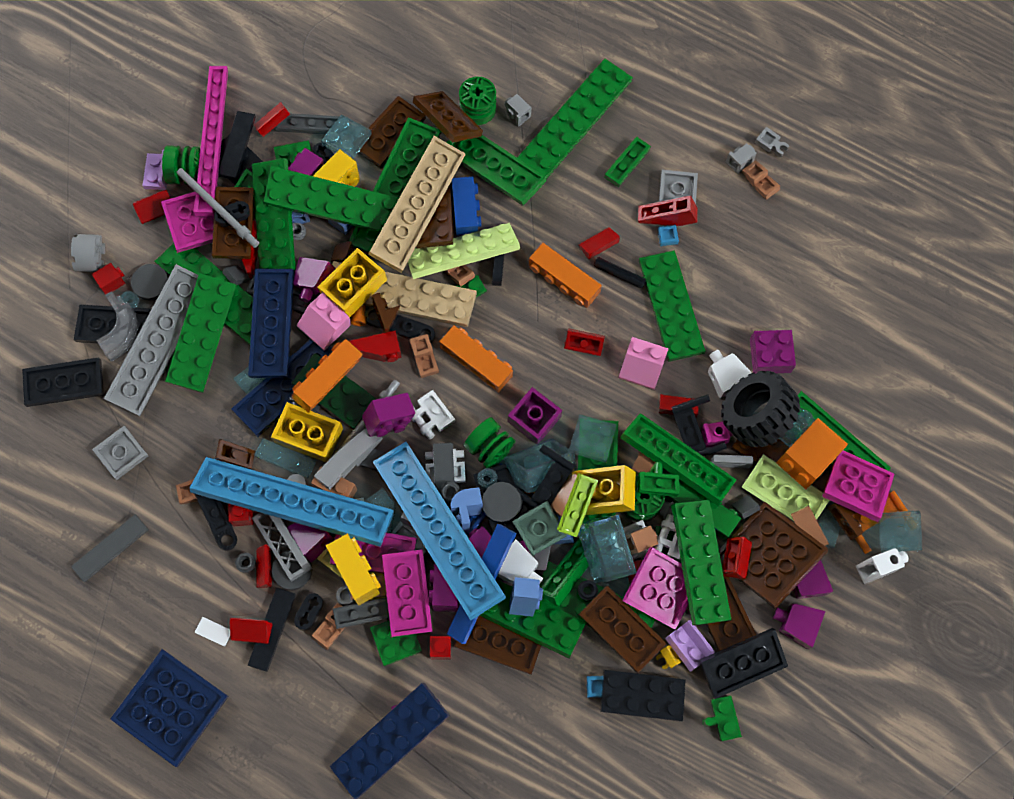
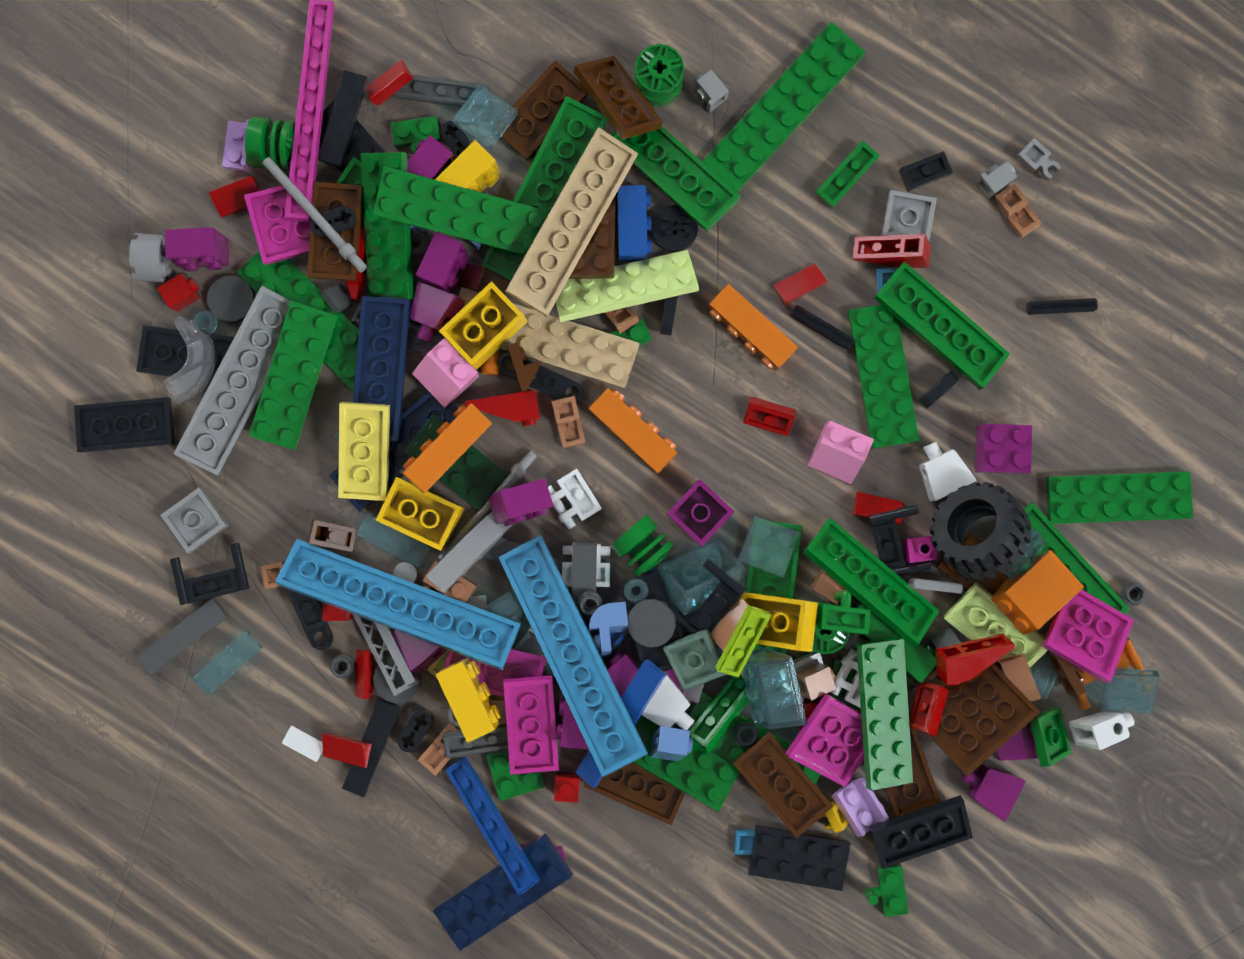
camera: 10 degrees right, 15 degrees up
dark blue plate [110,649,229,767] -> none
none -> magenta brick [165,227,229,272]
none -> black plate [170,543,250,606]
none -> clear light blue tile [192,630,263,696]
none -> light yellow plate [338,402,390,501]
none -> magenta brick [416,231,469,293]
none -> blue tile [445,756,540,895]
none -> black plate [652,205,698,252]
none -> green plate [874,261,1010,390]
none -> black plate [899,151,953,192]
none -> black beam [918,370,960,409]
none -> red slope [935,633,1015,686]
none -> black axle [1026,298,1098,315]
none -> green plate [1030,706,1072,767]
none -> green plate [1046,471,1193,524]
none -> dark grey plate [1121,582,1146,606]

